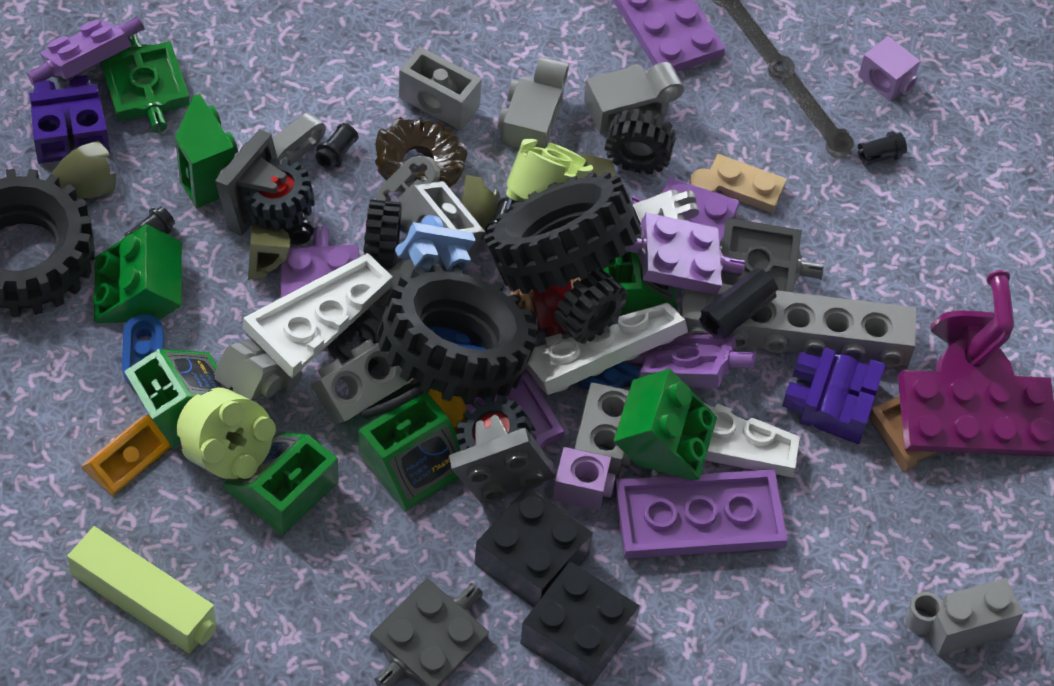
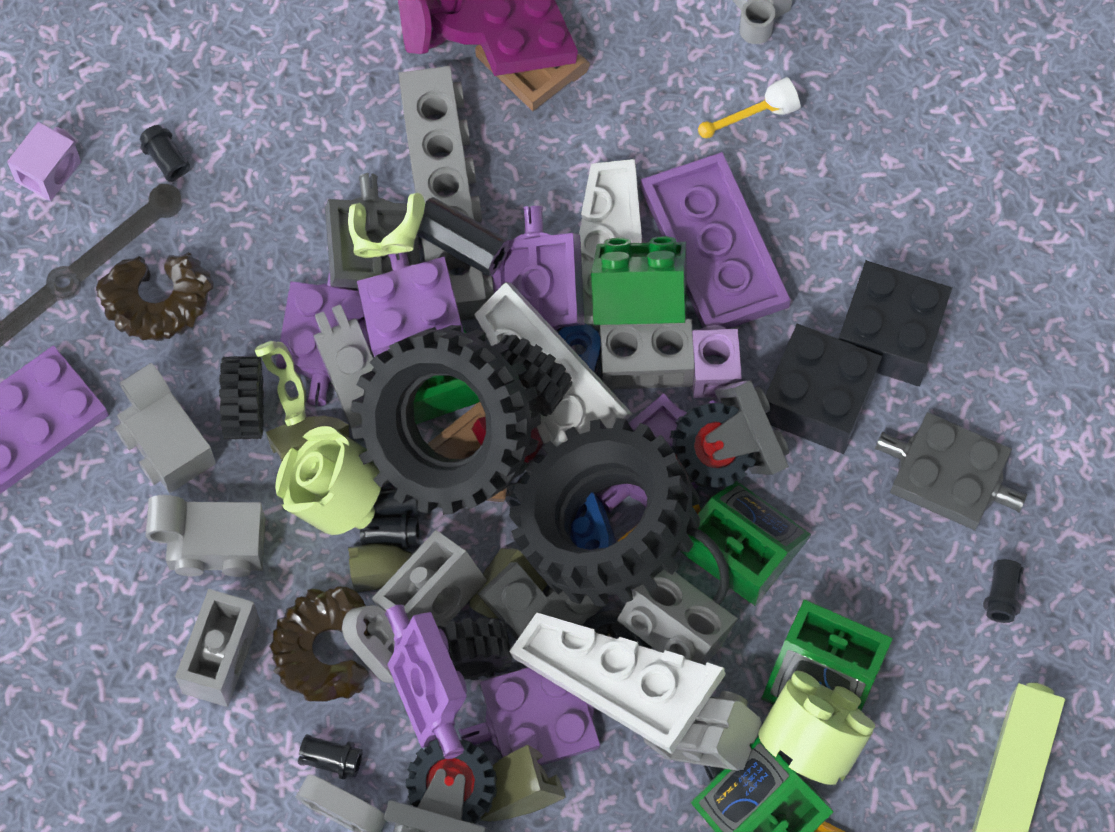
camera: 100 degrees left, 10 degrees up
light blue hips [395,215,476,274] -> none
tan hinge [689,154,787,213] -> none
dark purple hips [782,347,886,444] -> none
none -> dark brown piece [96,252,214,341]
none -> yellowish green cap [255,341,307,426]
none -> yellowish green cap [348,193,425,258]
none -> medium lavender plate [385,604,467,759]
none -> hinge [698,77,801,139]
none -> black pin [983,559,1024,623]

